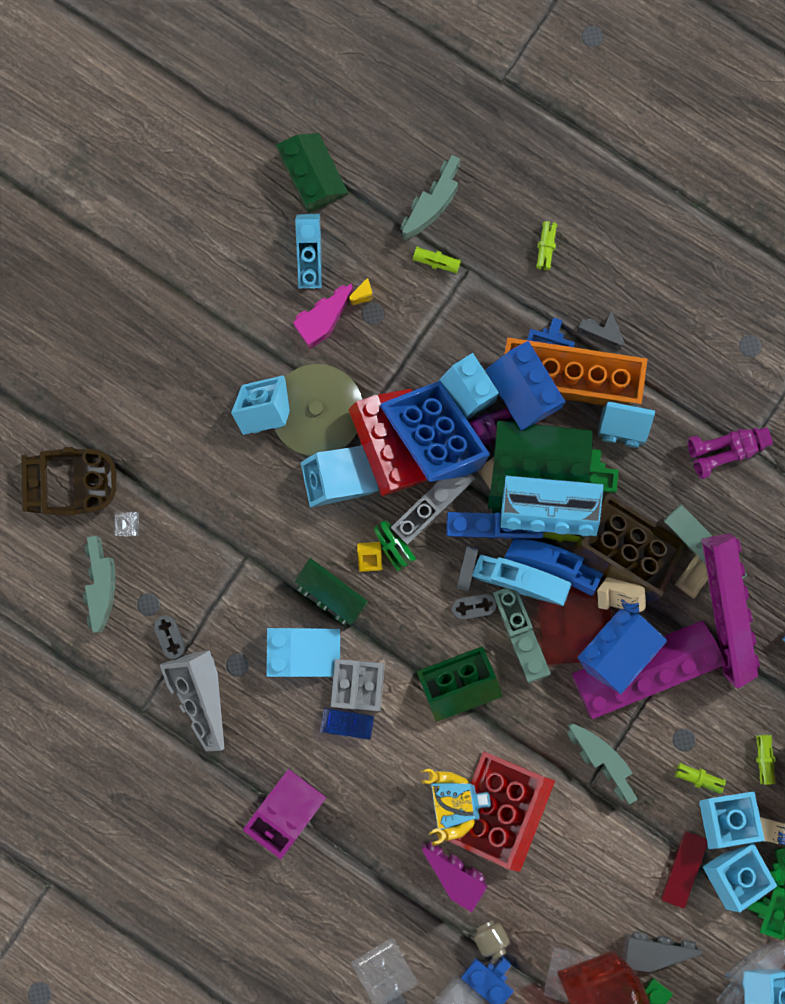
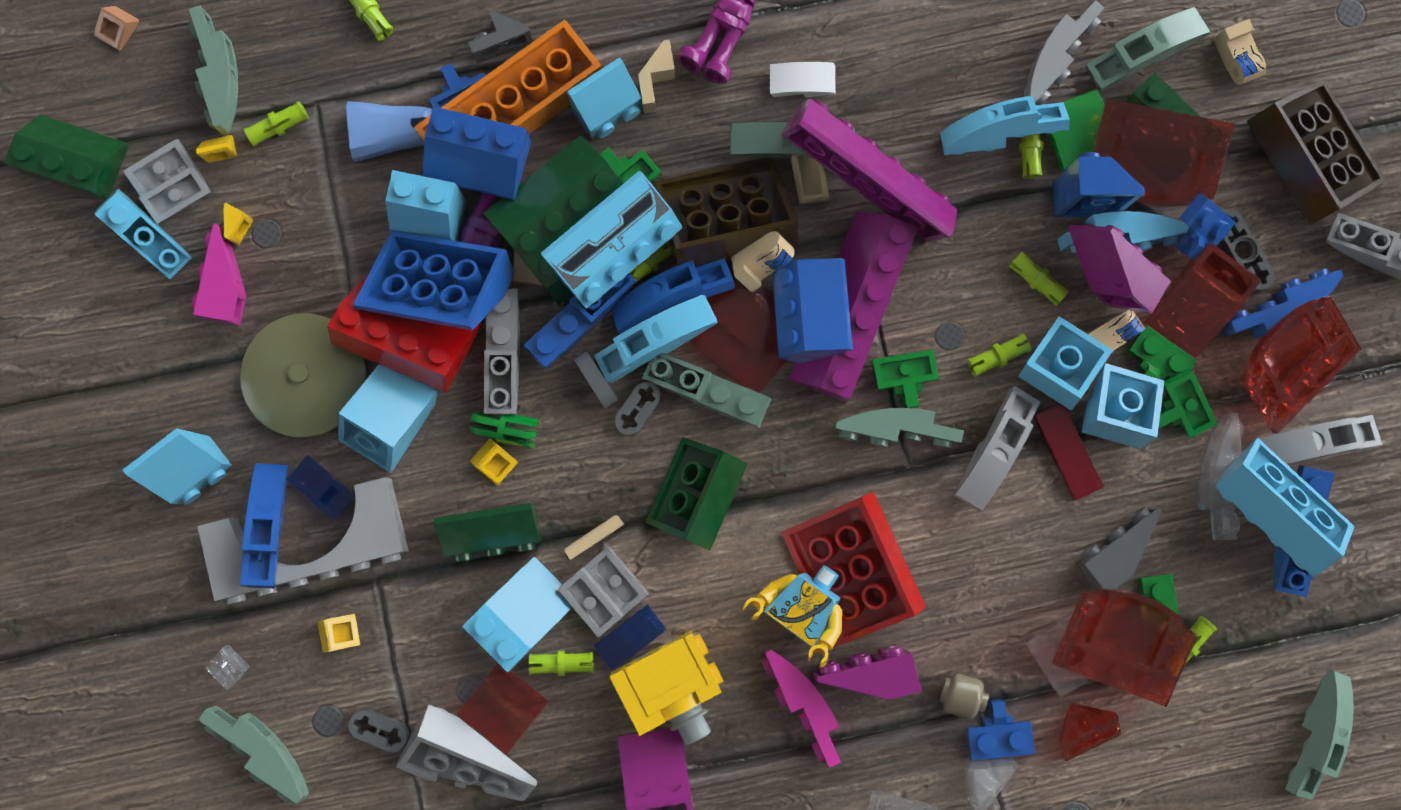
camera: 60 degrees left, 0 degrees up
dark brown slope [21,447,117,516] -> none
medium azure slope [231,375,290,435] -> none
none -> nougat slope [94,6,139,50]
none -> light grey slope [123,139,211,224]
none -> medium azure slope [123,428,232,505]
none -> yellow slope [196,135,237,163]
none -> light grey arch [197,477,409,605]
none -> blue slope [240,463,288,588]
none -> clear blue slope [286,455,355,520]
none -> yellow slope [318,614,360,652]
none -> medium blue piece [346,101,433,162]
none -> clear red slope [457,663,549,755]
none -> lime pin [529,651,594,676]
none -> tan tile [564,515,624,560]
none -> yellow piece [609,630,724,745]
none -> tan slope [638,40,675,114]
none -> dark pink slope [761,648,841,768]
none -> white slope [770,62,835,98]
none -> green hinge [871,349,939,409]
none -> light grey slope [953,386,1040,511]

